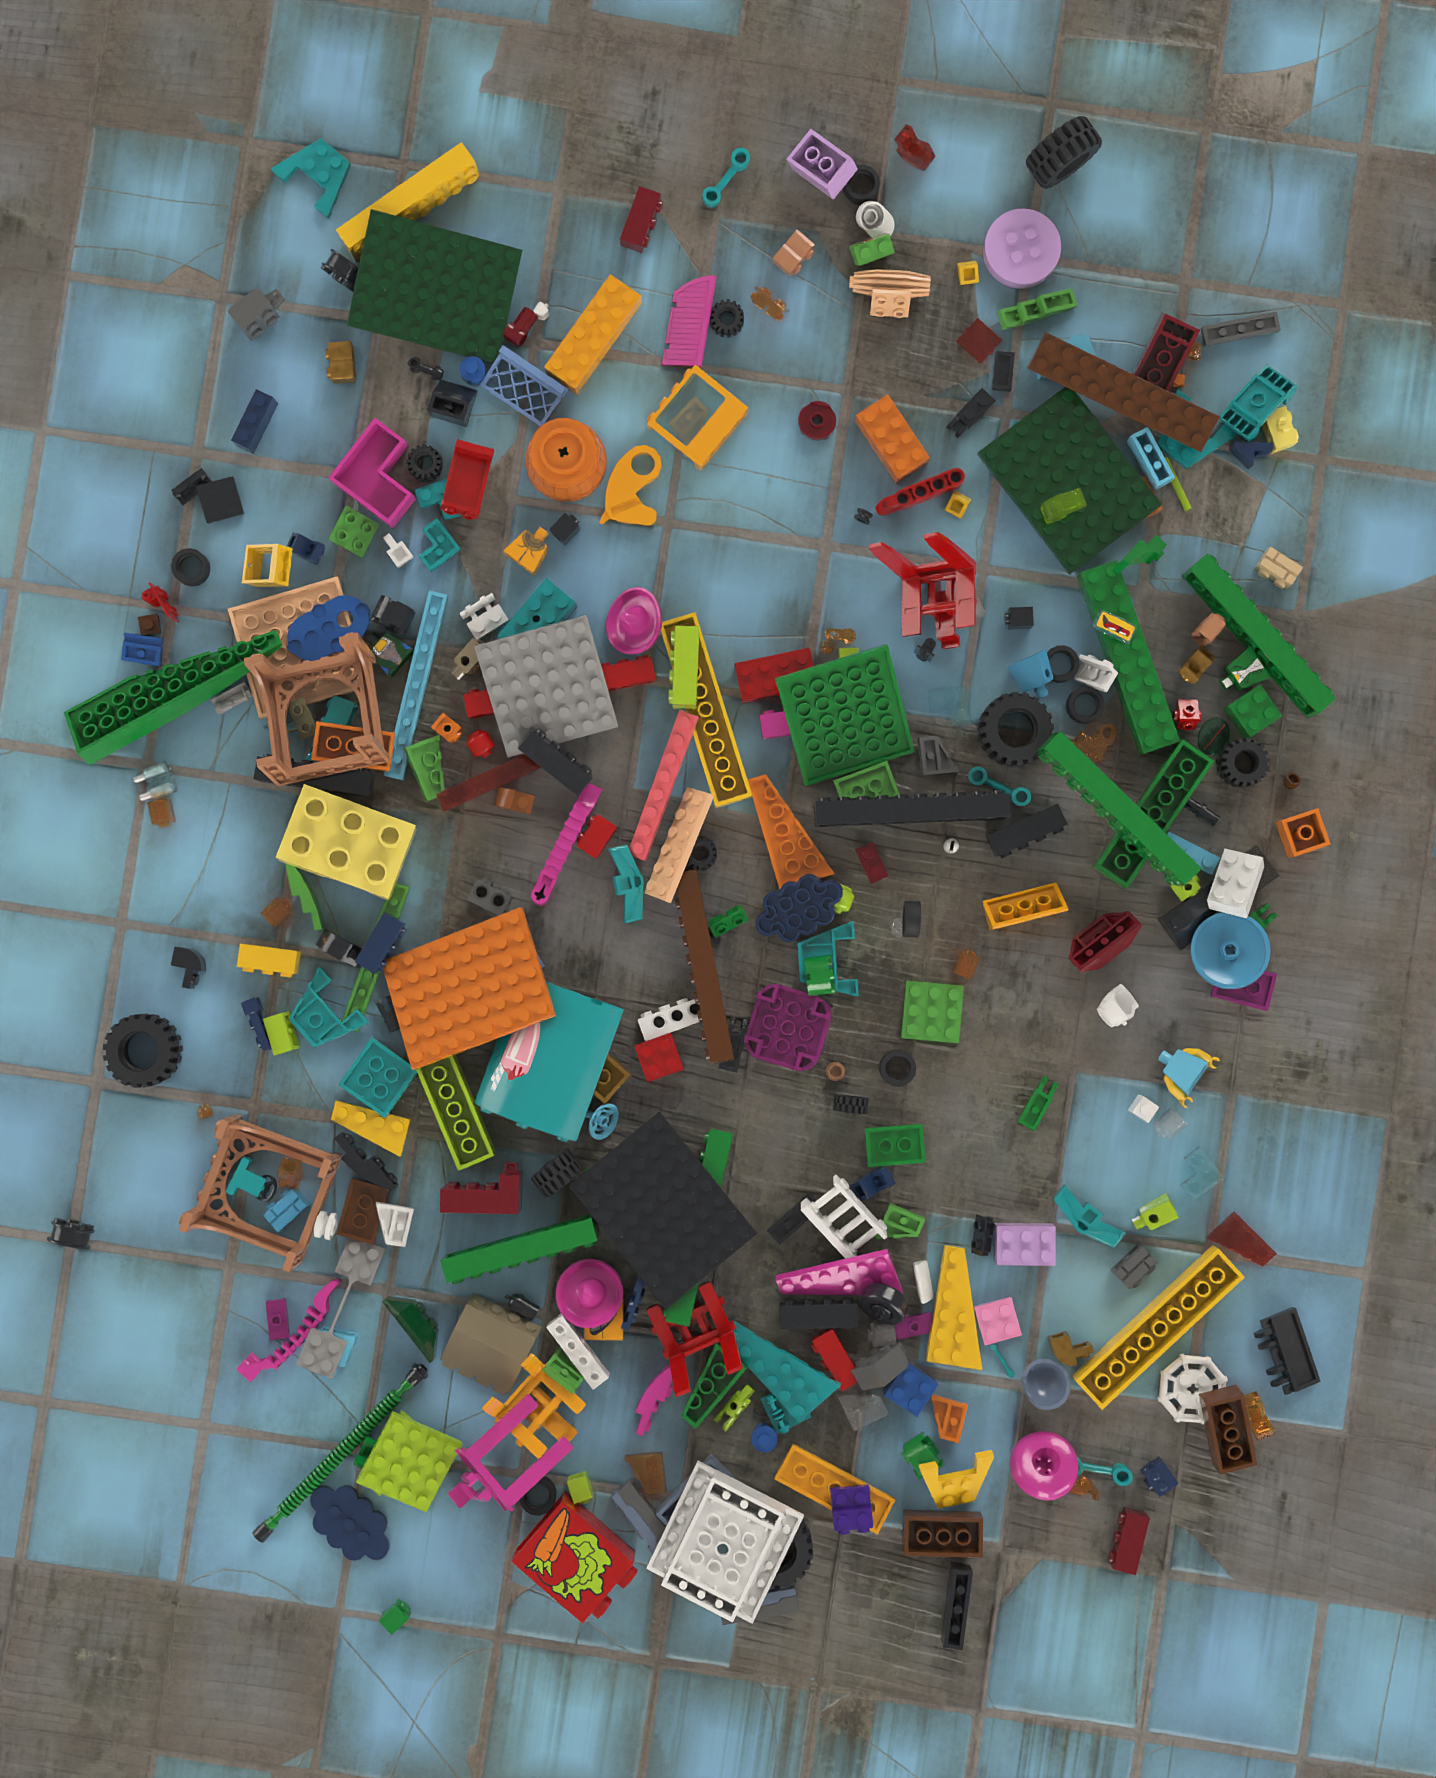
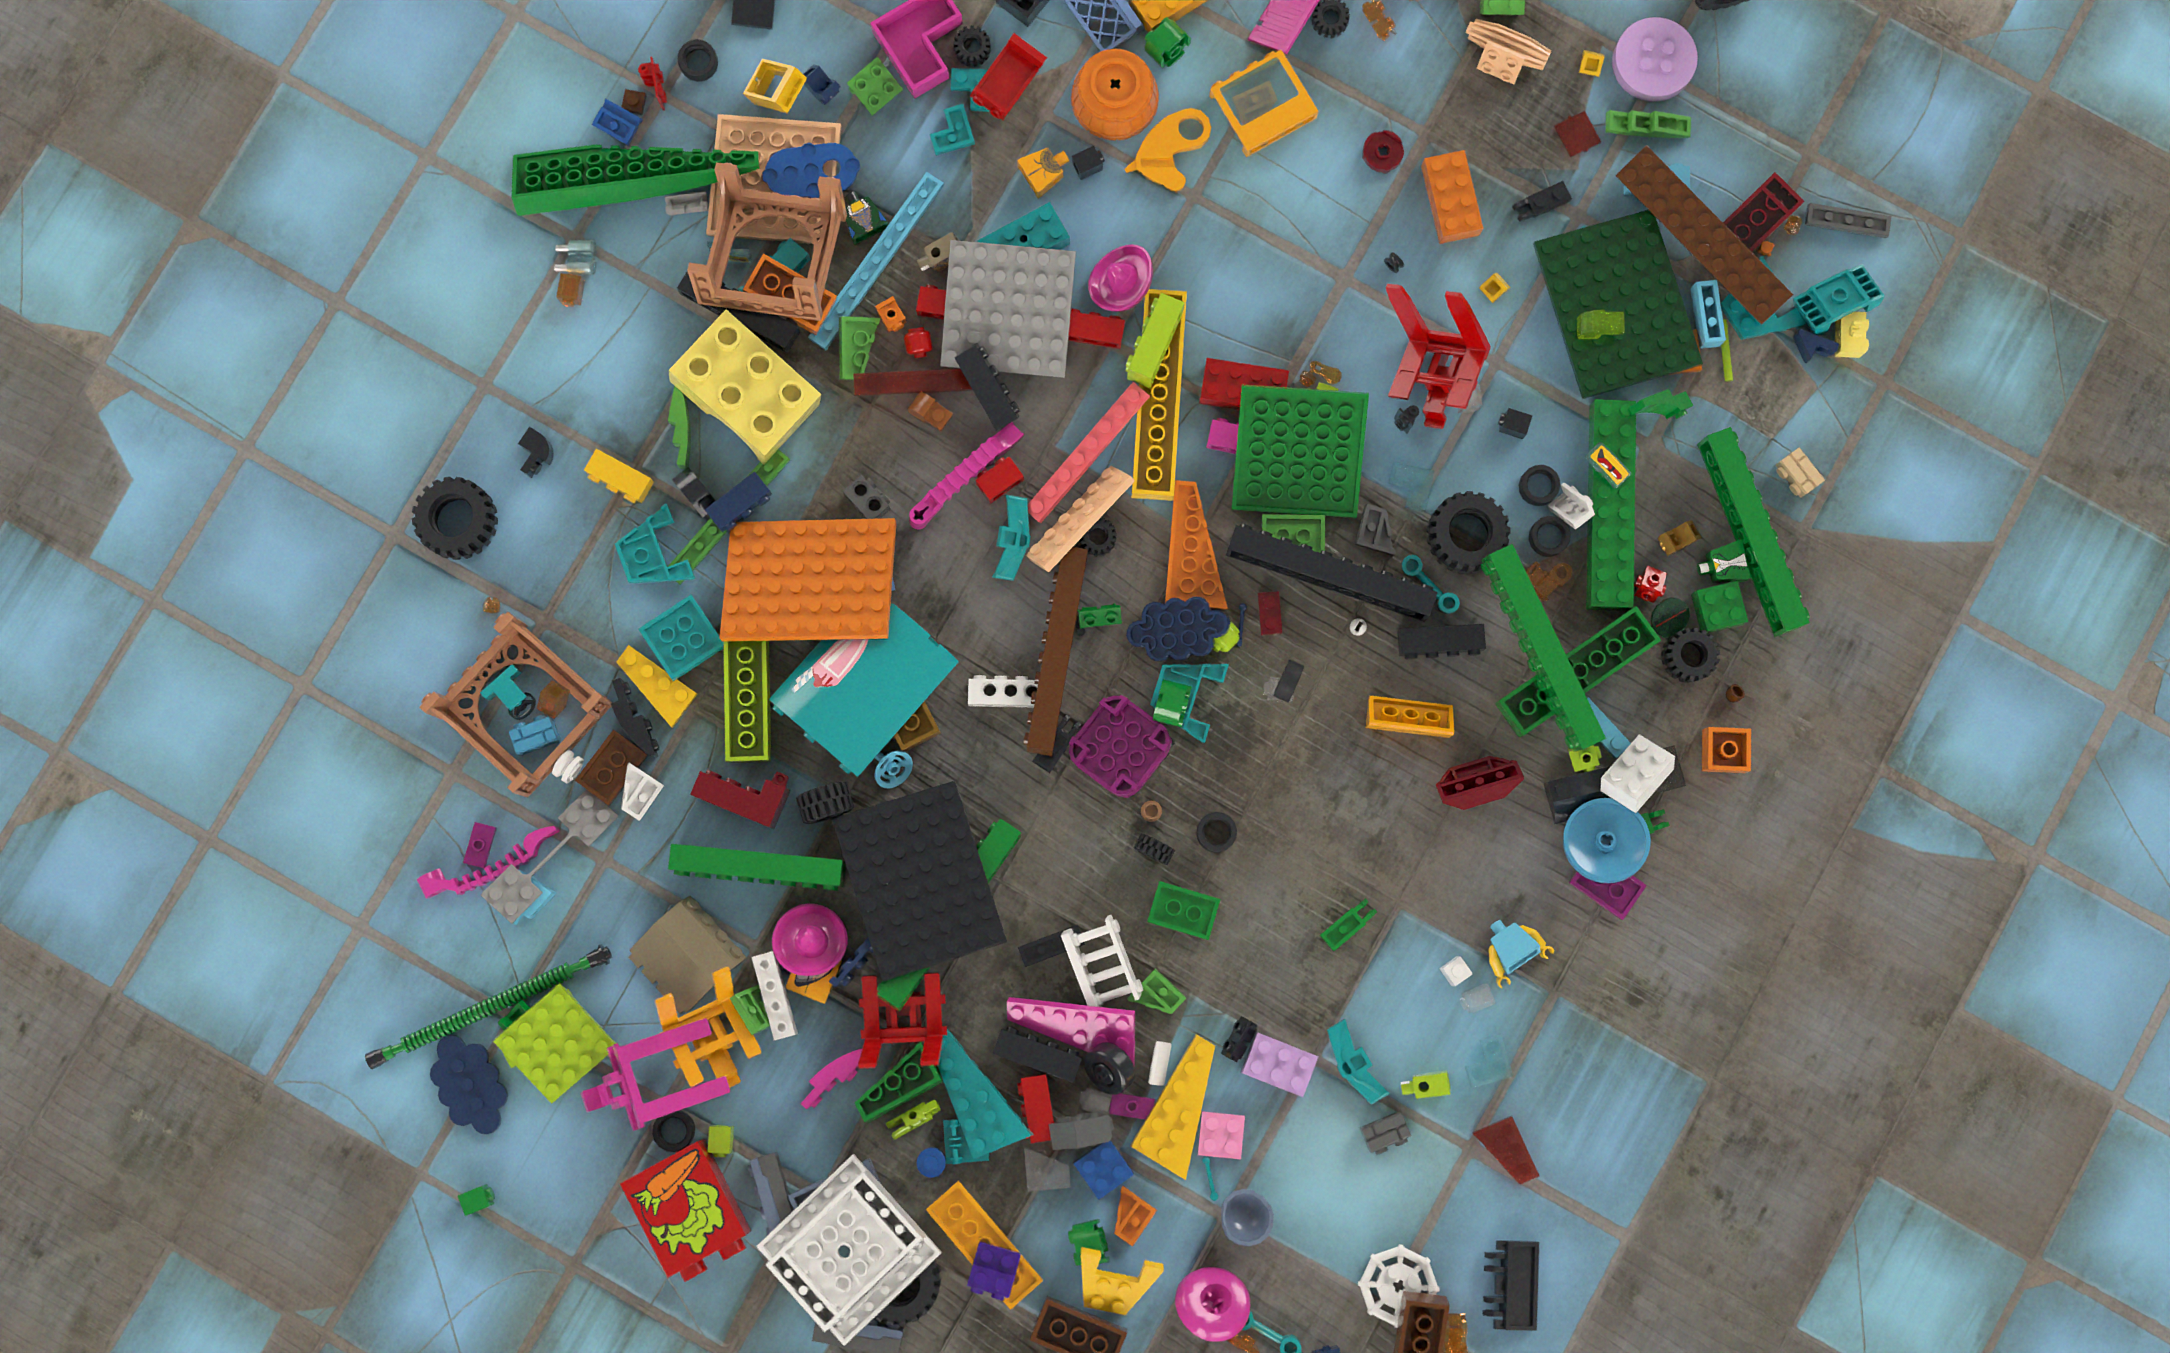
camera: 15 degrees right, 5 degrees down
black wheel [47,1218,95,1249] -> none
dark blue plate [241,997,271,1051] -> none
clear orange brick [260,897,294,927] -> none
lime hinge [263,1011,301,1056] -> none
olive hinge [288,697,316,739] -> none
black brick [370,595,416,636] -> none
black hinge [375,995,400,1033] -> none
dark green wedge [382,1296,439,1363] -> none
white plate [383,533,414,568] -> none
white plate [460,593,509,639] -> none
black piece [505,1293,540,1321] -> none
clear orange wing [625,1452,667,1494] -> none
red brick [634,1032,684,1082] -> none
dark blue brick [850,1166,896,1201] -> none
red piece [875,468,965,516] -> none
bright green plate [901,981,964,1043] -> none
clear orange brick [952,949,980,980] -> none
black tile [992,351,1015,392] -> none
dark azure torso [1007,650,1053,699] -> none
pearl gold brick [1047,1331,1094,1366] -> none
yellow brick [1072,1245,1245,1410] -> none
white helmet [1097,984,1139,1027] -> none
black pin [1184,797,1221,827] -> none
nougat brick [1190,613,1226,647] -> none
none -> green brick [1144,17,1191,68]
none -> dark blue hinge [1237,603,1247,647]

